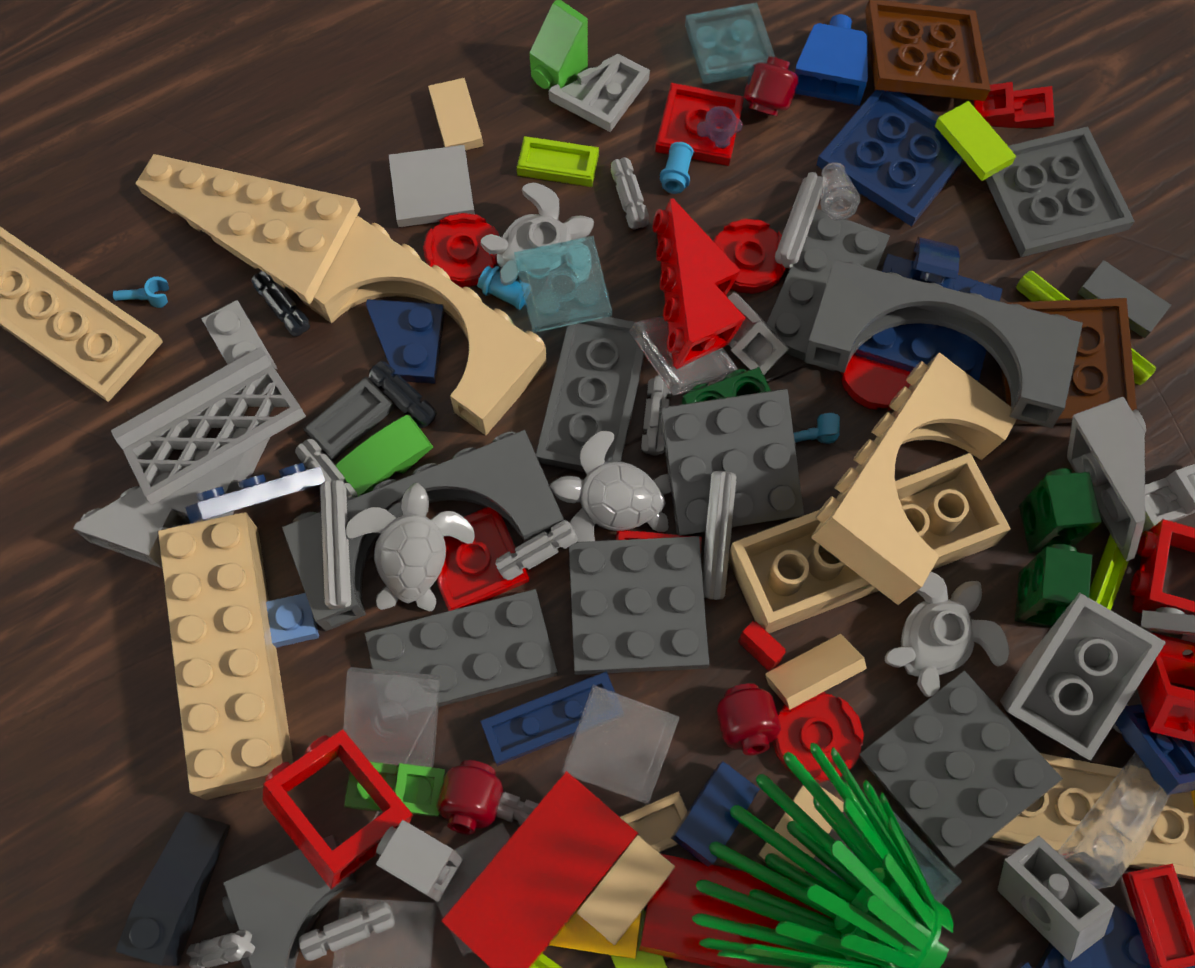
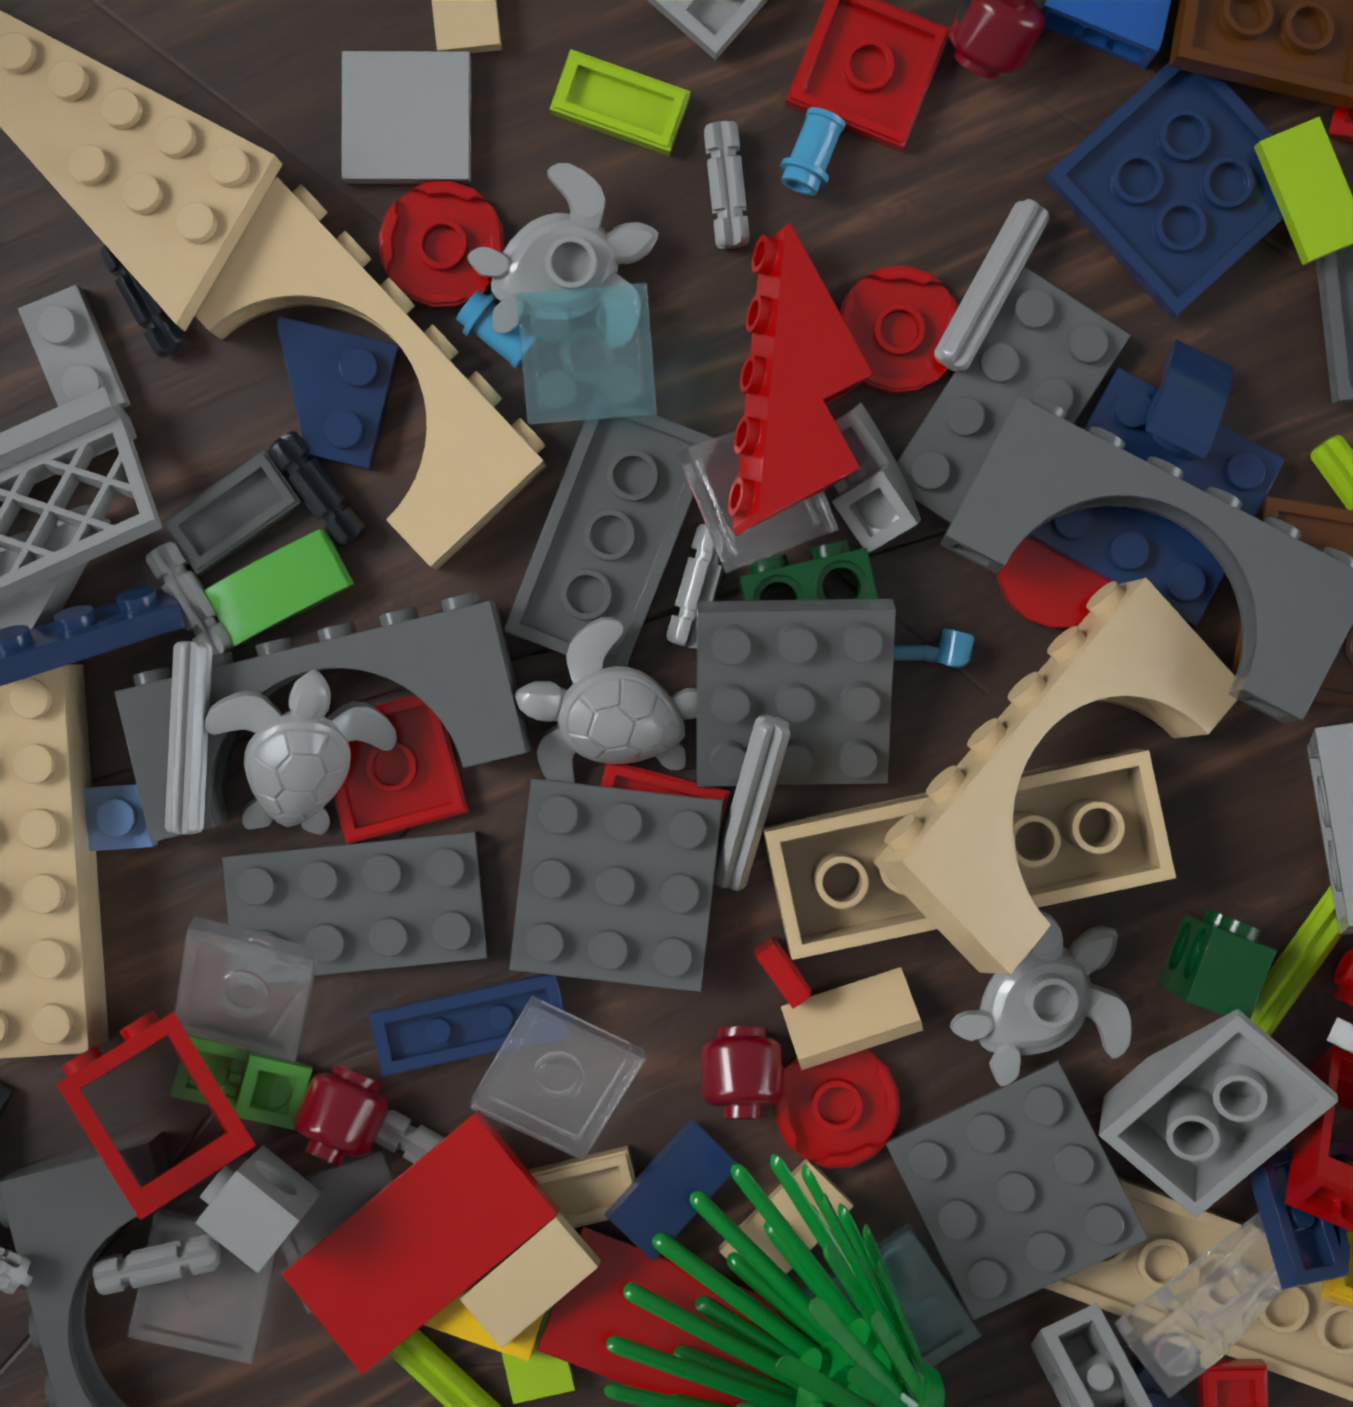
camera: 10 degrees right, 20 degrees up
light grey axle [496,520,578,580] -> none
clear purple plate [697,106,743,148] -> none
clear cone [820,162,860,220] -> none
dark green brick [1019,469,1101,553] -> none

